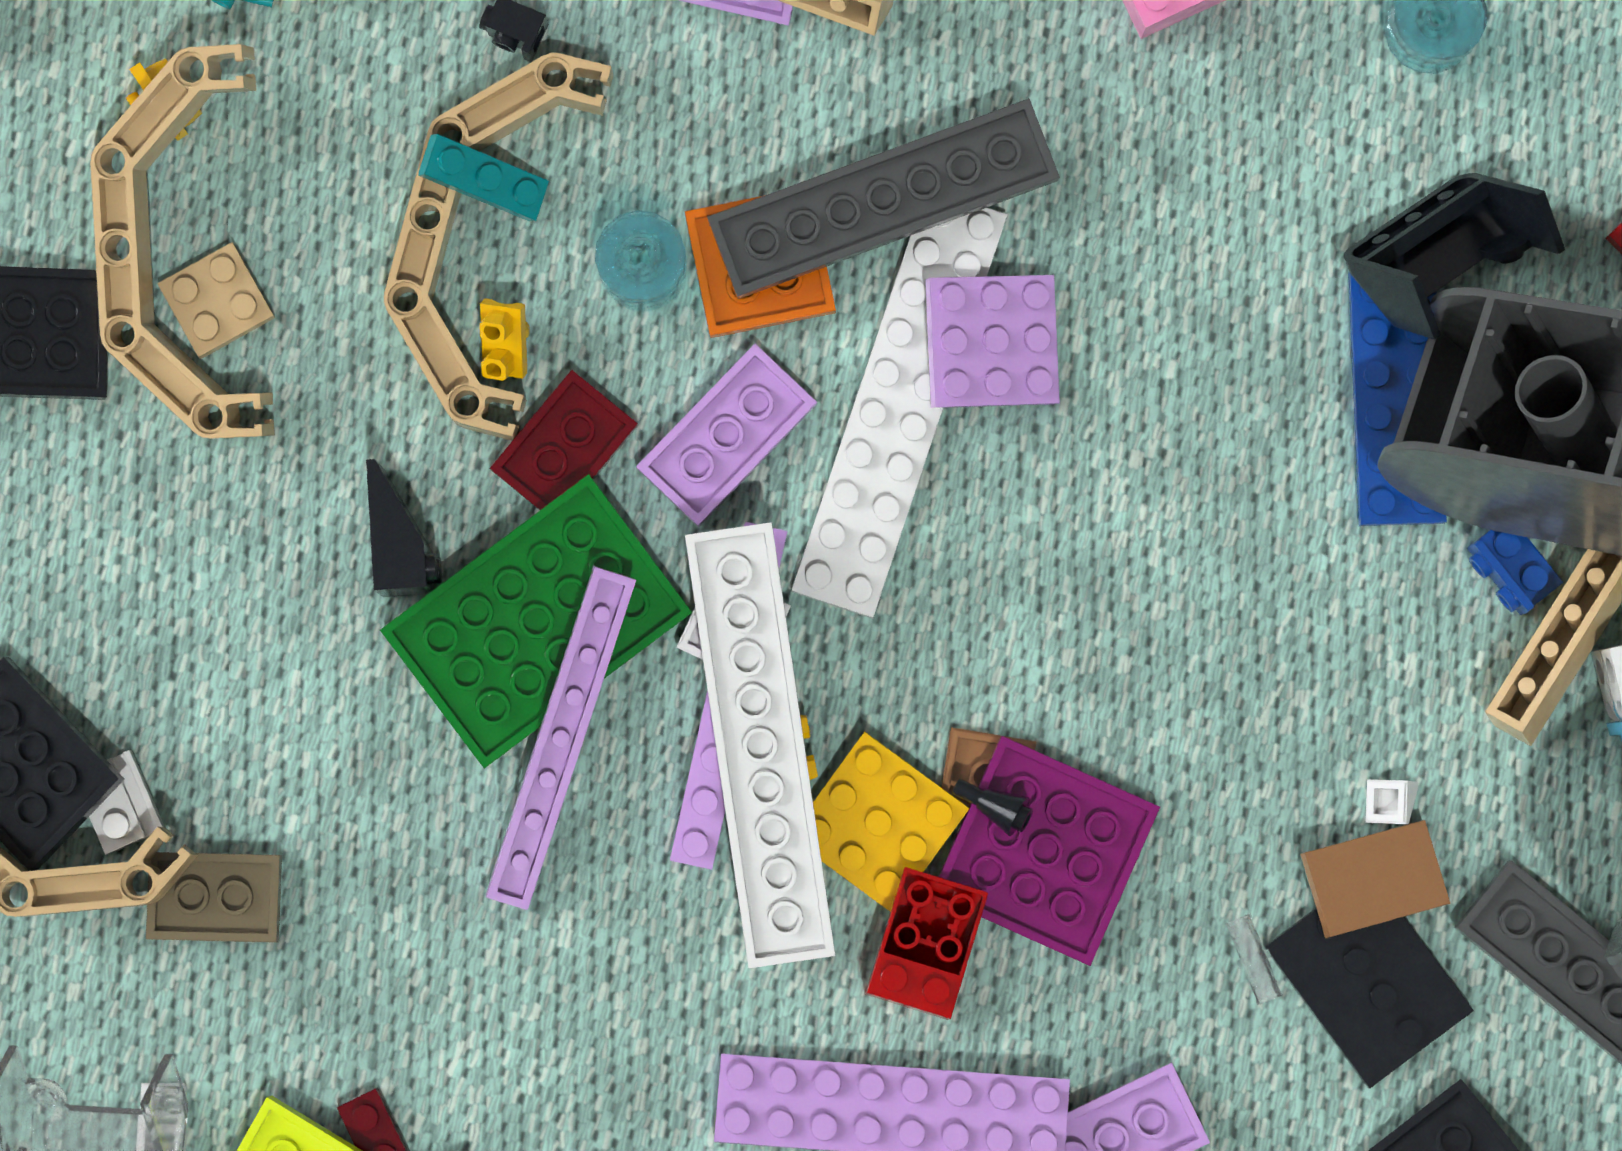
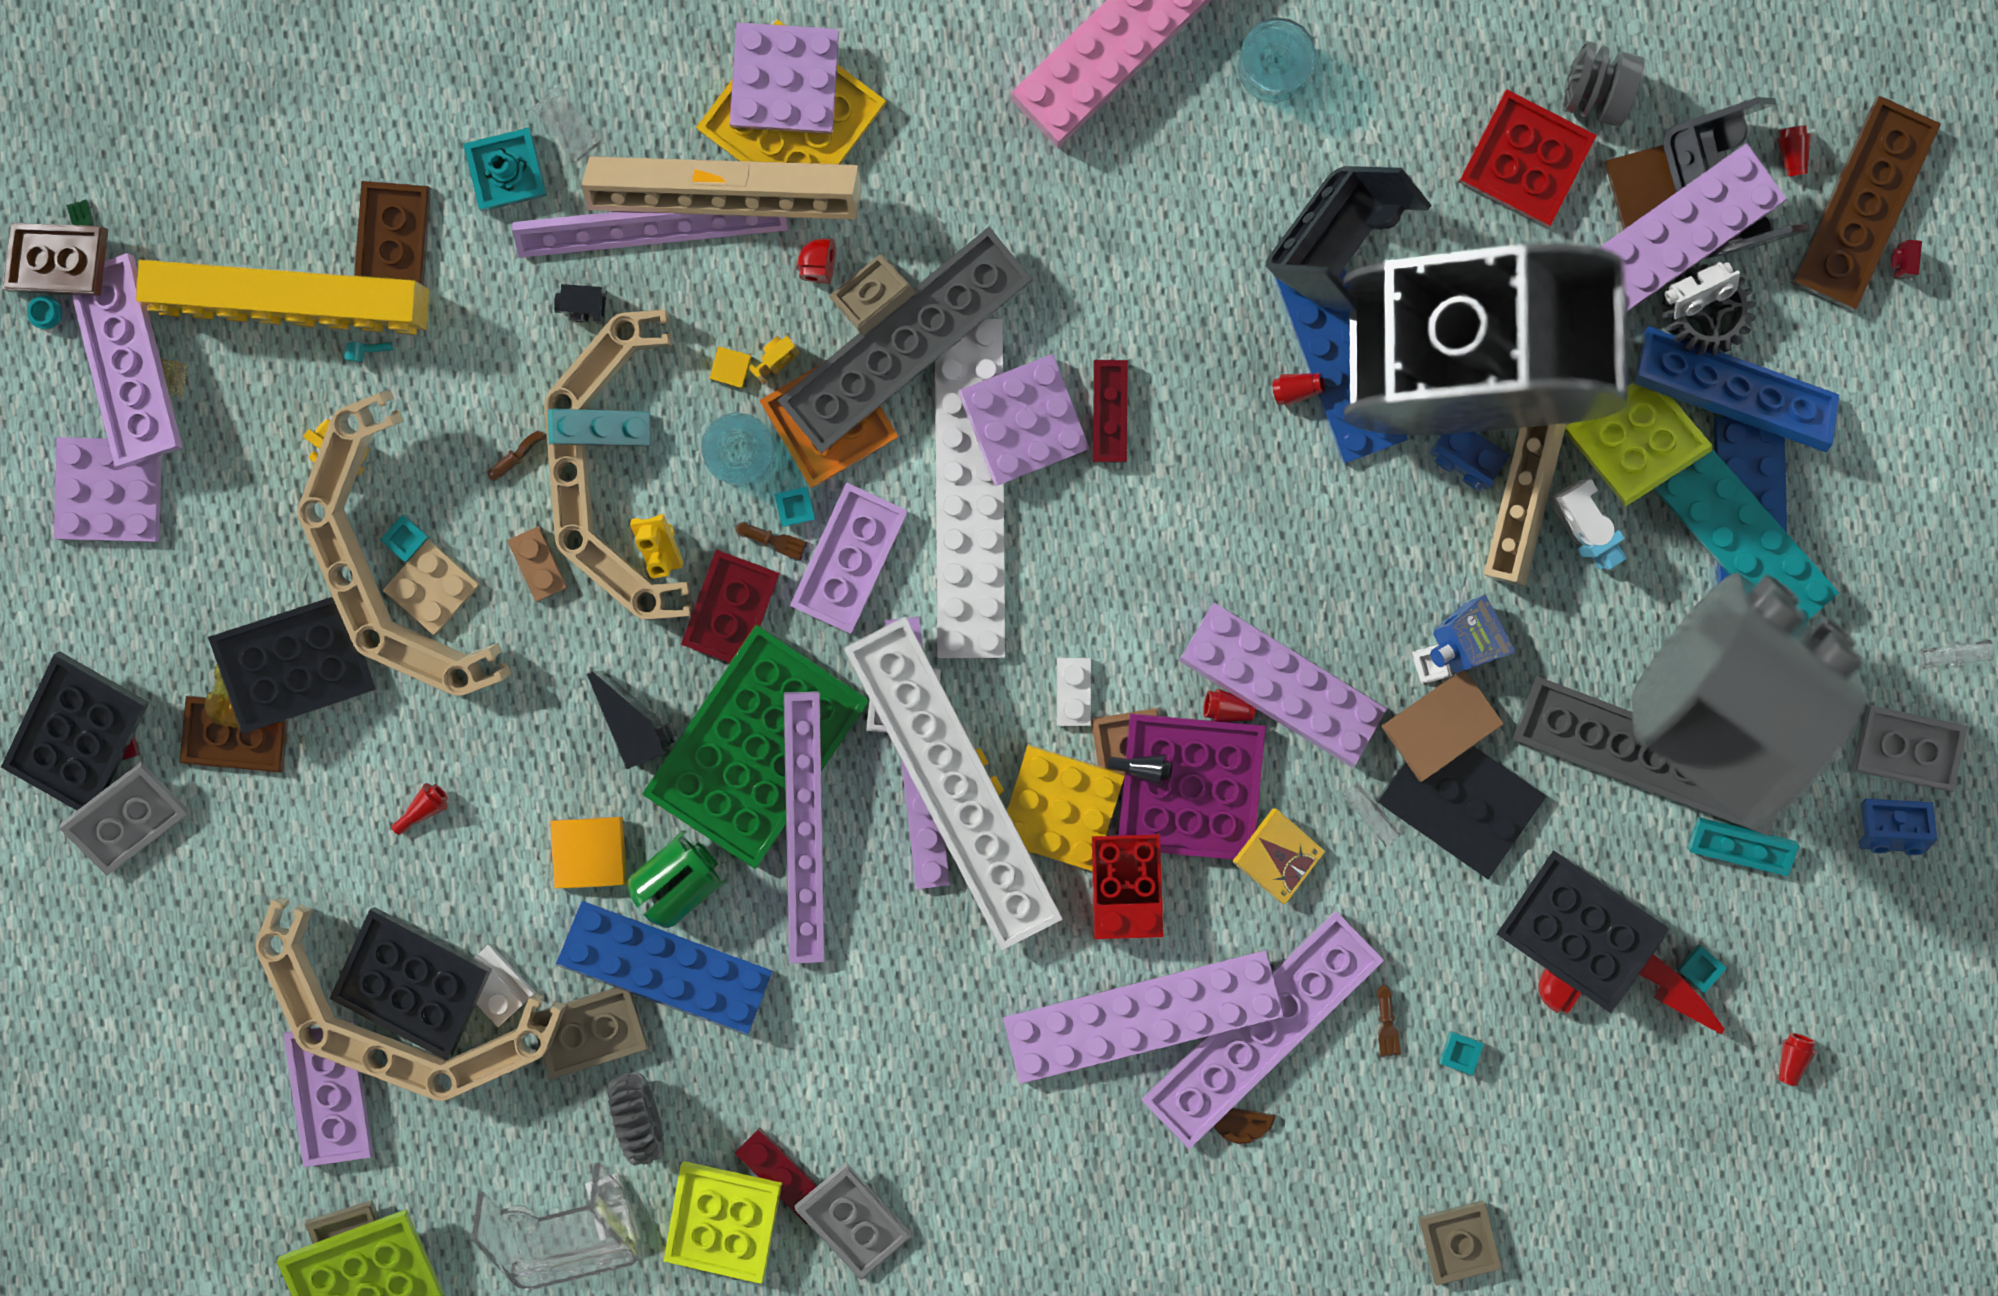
camera: 15 degrees left, 5 degrees up
none -> teal plate [380,514,431,563]
none -> red cone [391,783,448,836]
none -> reddish brown piece [487,431,547,481]
none -> medium nougat plate [507,526,568,602]
none -> light orange slope [550,817,627,888]
none -> blue plate [556,901,772,1036]
none -> dark grey gear [607,1072,665,1166]
none -> green cylinder [628,830,727,928]
none -> yellow tile [709,346,752,389]
none -> reddish brown piece [735,522,807,561]
none -> yellow plate [748,335,800,384]
none -> teal plate [774,486,816,528]
none -> red piece [796,238,836,284]
none -> dark tan tile [829,254,916,336]
none -> white plate [1057,658,1091,726]
none -> dark red plate [1093,360,1128,463]
none -> lavender plate [1179,603,1387,767]
none -> red cone [1203,689,1256,722]
none -> yellow tile [1232,808,1325,904]
none -> red cone [1272,373,1325,407]
none -> blue torso [1430,594,1516,673]

